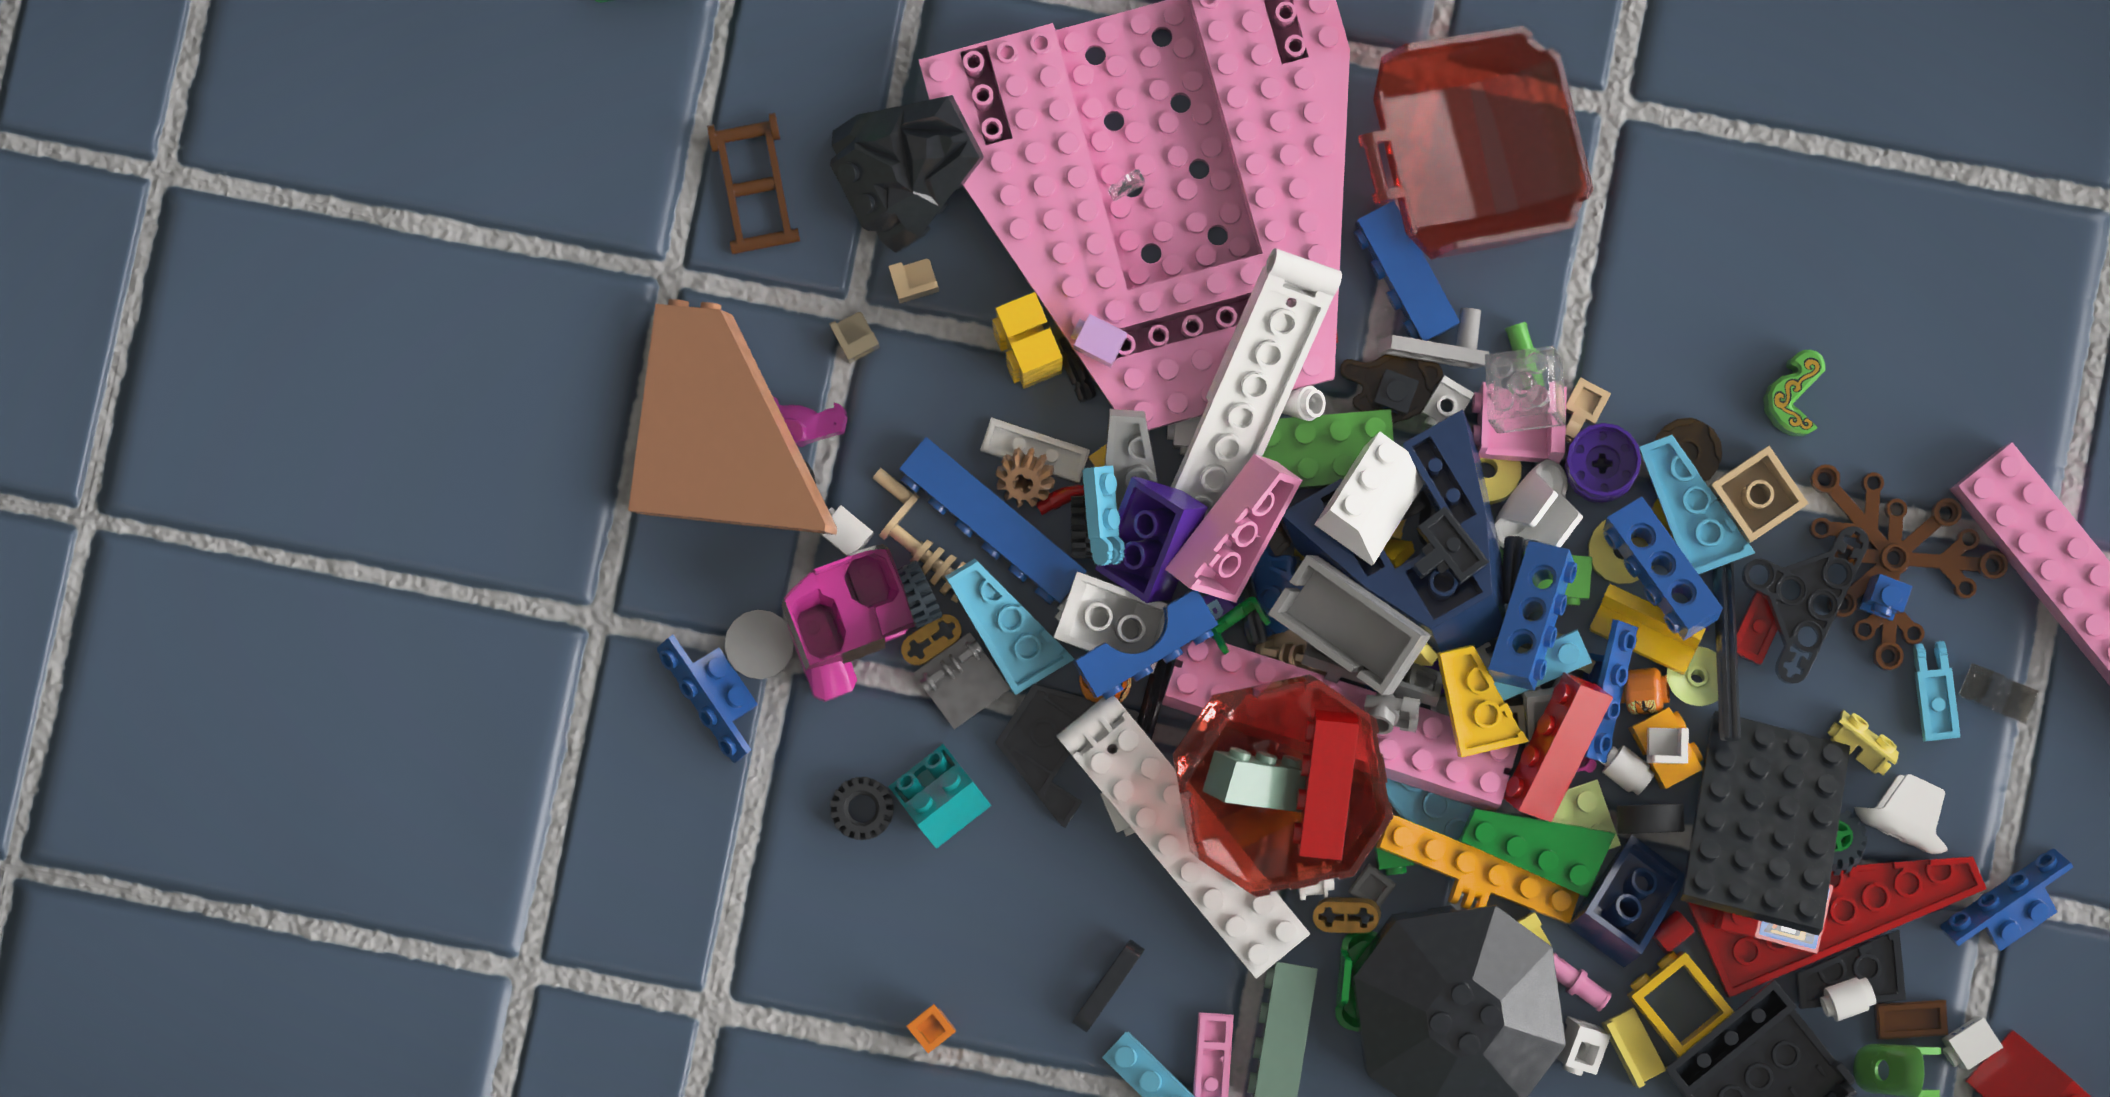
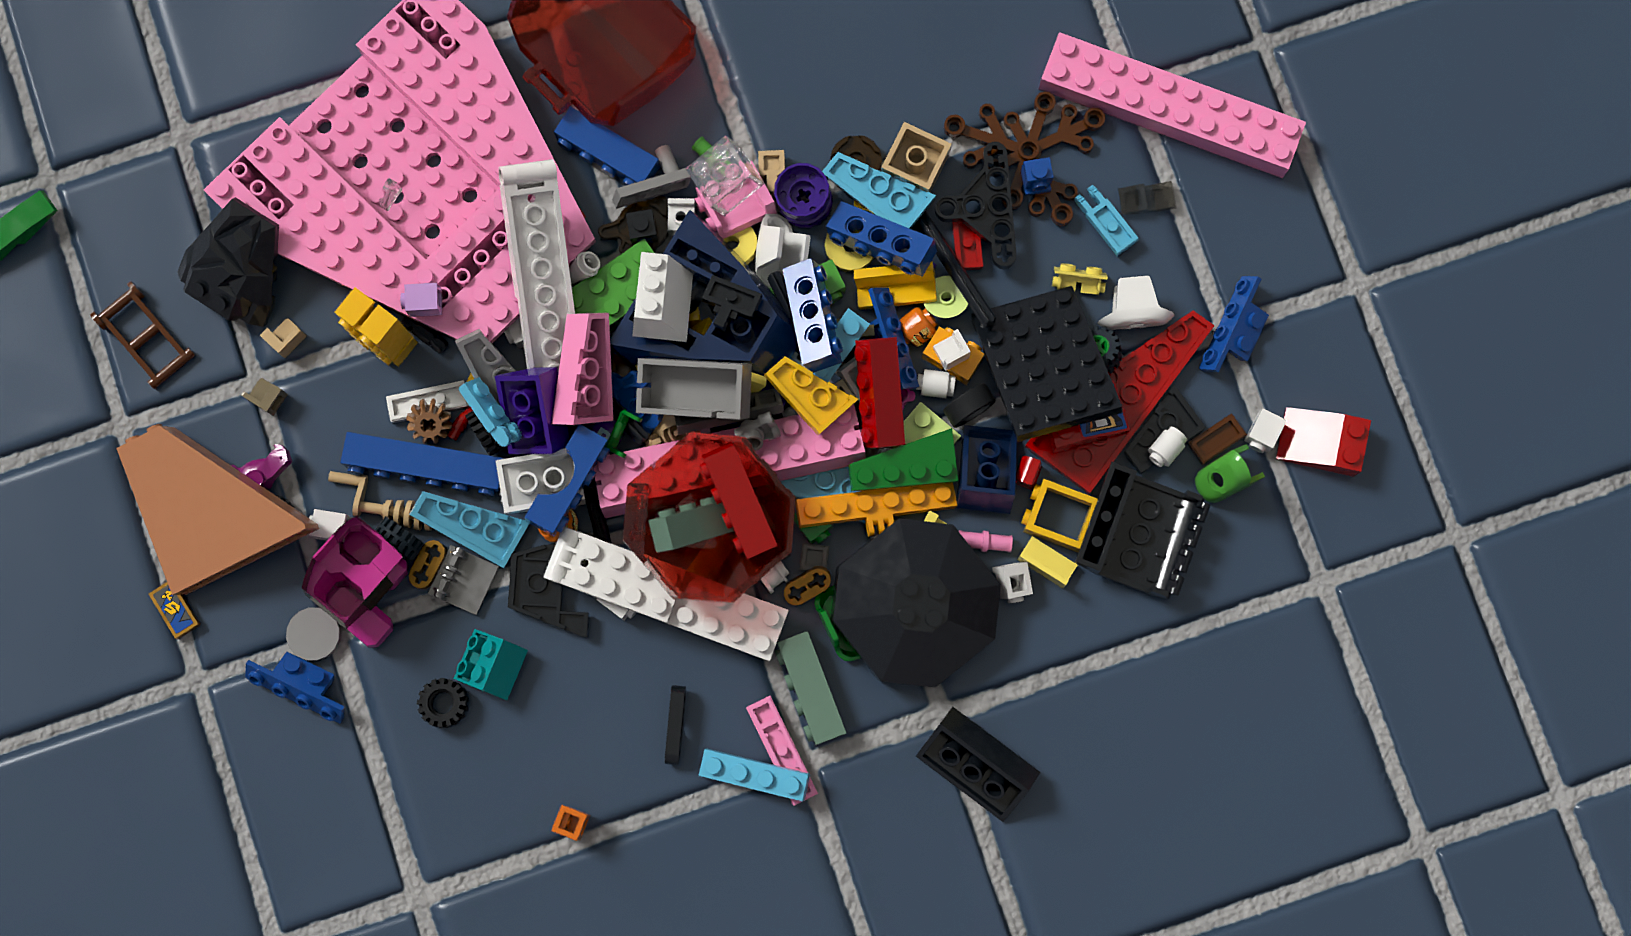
camera: 25 degrees left, 5 degrees down
bright green animal [1763,349,1825,436] -> none
none -> tile [148,582,201,639]

